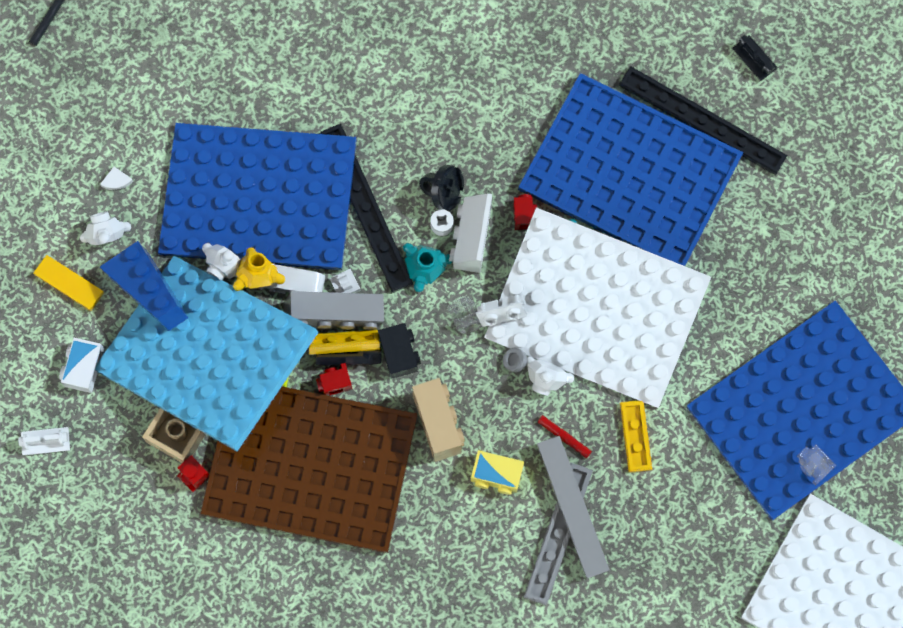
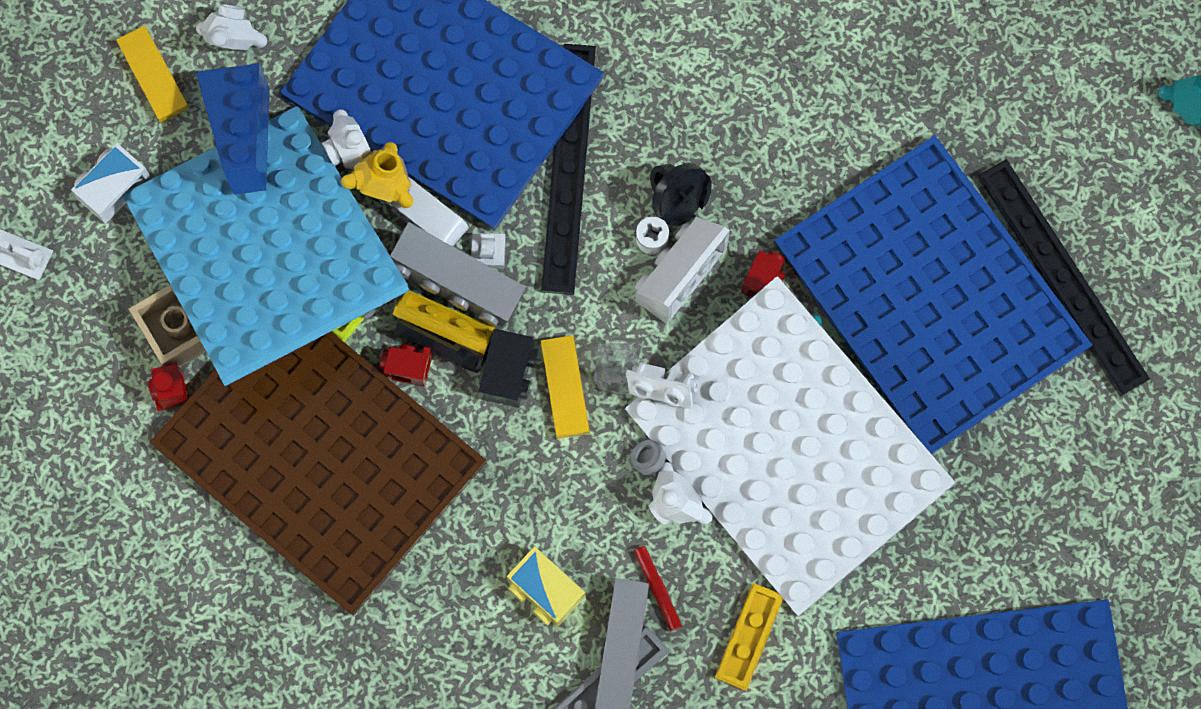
camera: 30 degrees right, 0 degrees up
teal rock [403,243,453,292] -> none
tan brick [412,378,465,462] -> none
black hinge [732,35,778,81] -> none
none -> yellow tile [541,335,590,439]

